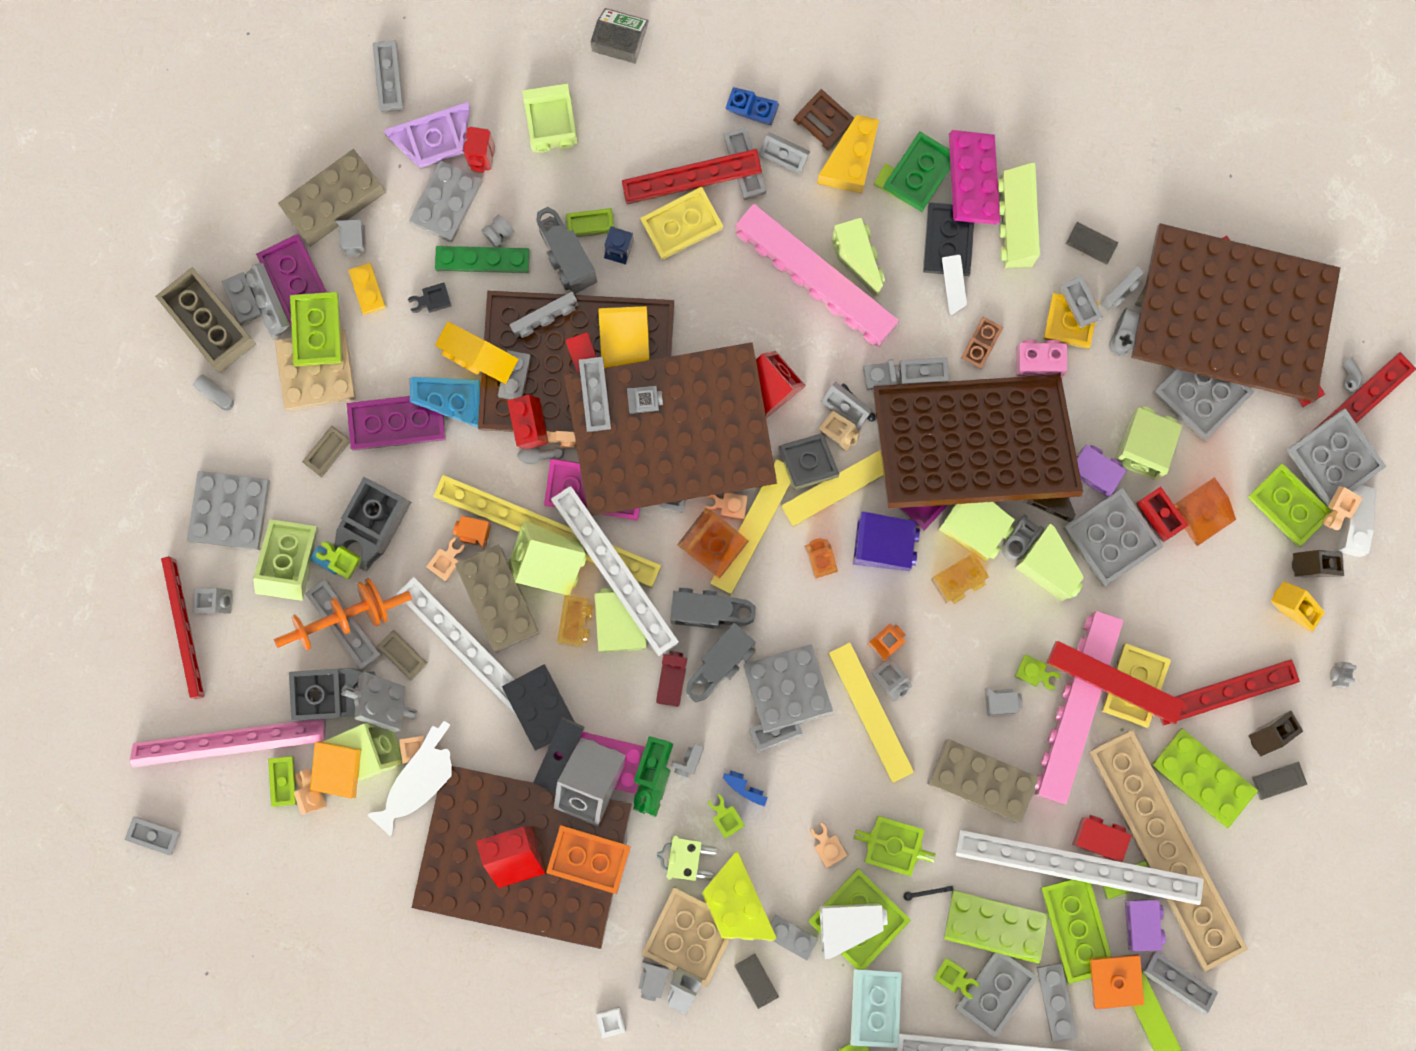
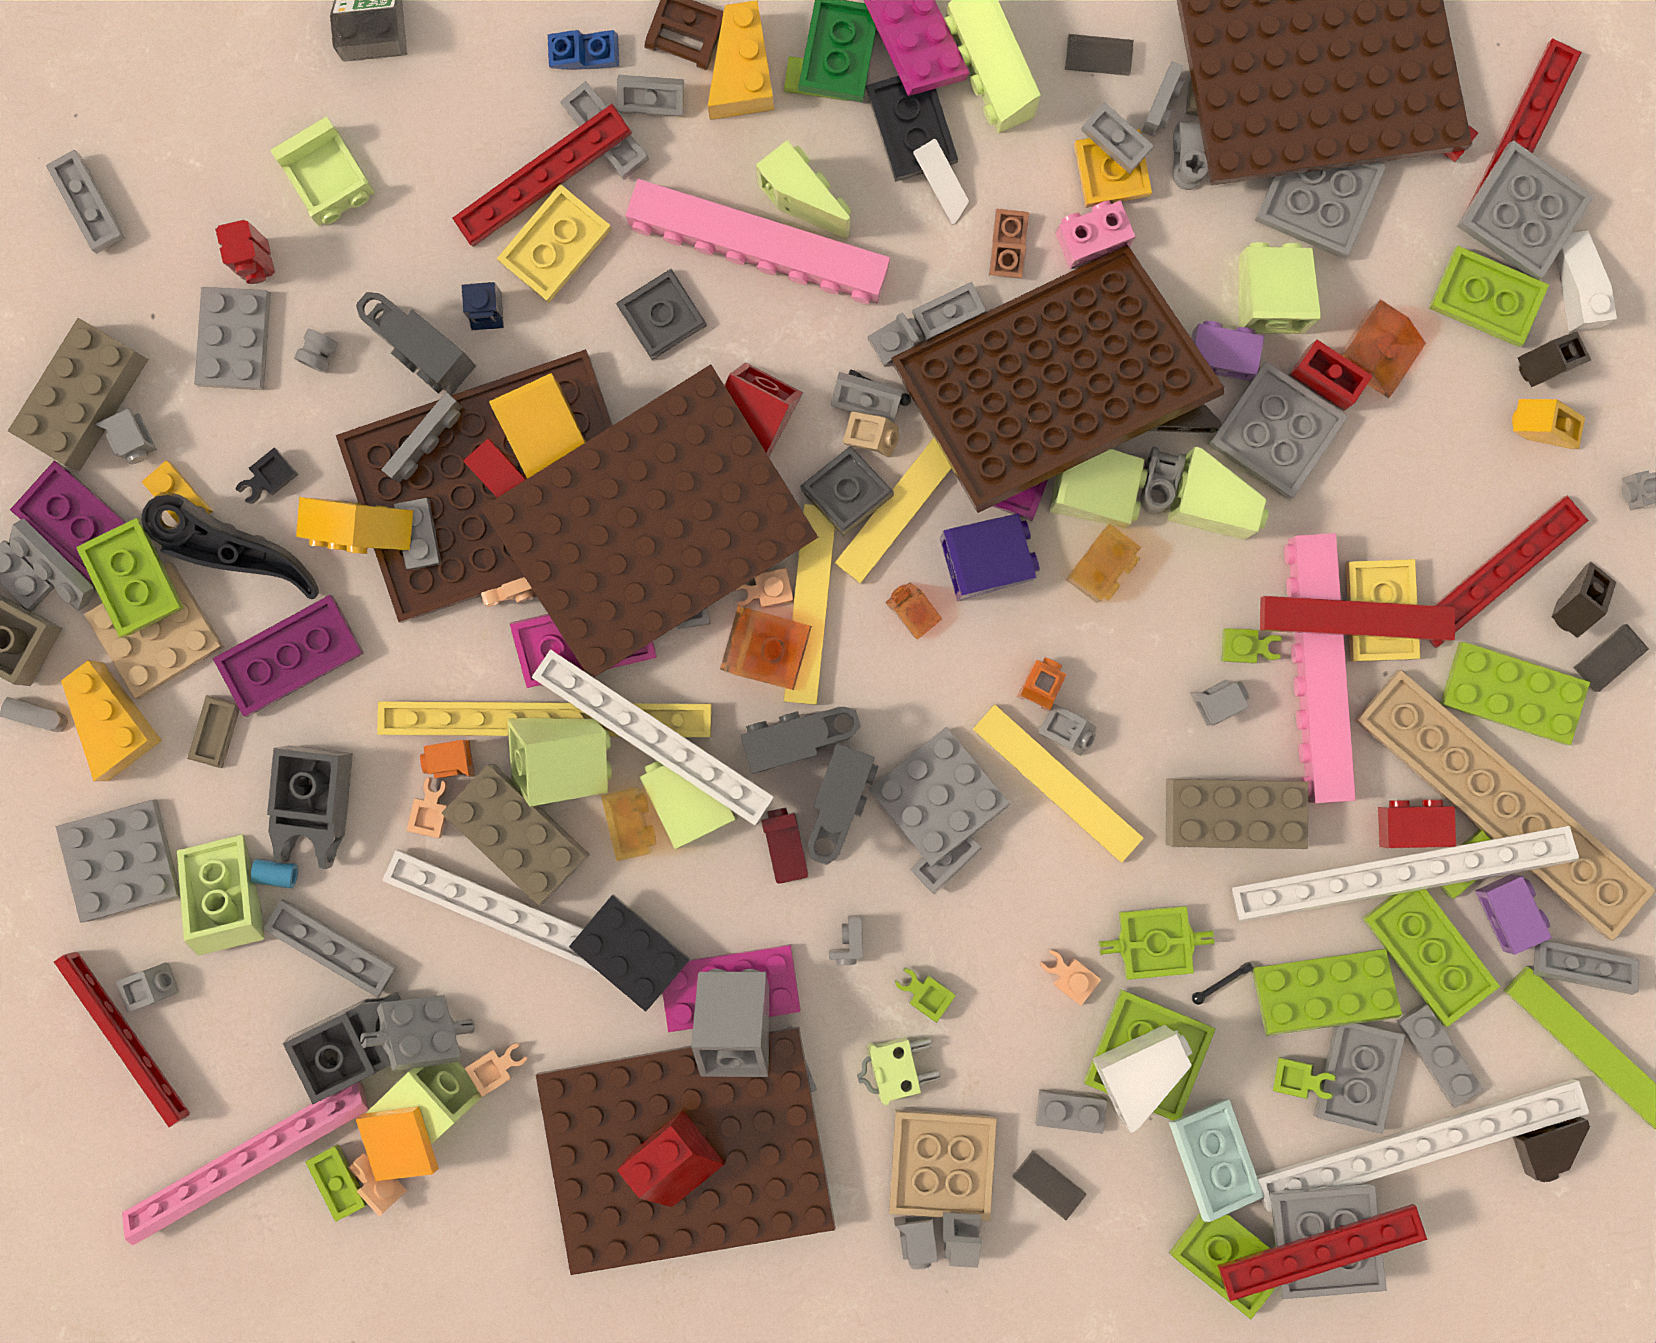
camera: 20 degrees left, 5 degrees up
light grey plate [125,817,181,856] -> none
orange piece [273,578,412,651] -> none
lime plate [316,541,361,579] -> none
white sticker [368,721,452,836] -> none
dark tan tile [377,630,428,680] -> none
lavender wing [384,102,470,168] -> none
dark azure wing [409,377,480,428] -> none
green plate [435,246,530,273] -> none
red brick [507,394,549,449] -> none
light grey piece [517,447,564,464] -> none
black tile [533,717,585,792] -> none
orange plate [546,825,631,894] -> none
lime tile [566,208,614,237] -> none
light grey plate [579,357,611,432] -> none
white tile [596,1007,626,1038] -> none
light grey window [627,386,663,414] -> none
green plate [633,736,674,817] -> none
neon yellow wing [702,852,776,941] -> none
blue slope [723,770,768,807] -> none
orange plate [1090,954,1144,1009] -> none
light nougat plate [1323,486,1362,531] -> none
light grey arm [1342,357,1363,392] -> none
none -> yellow wedge [61,660,162,781]
none -> black animal [141,492,319,599]
none -> dark grey tile [616,269,707,360]

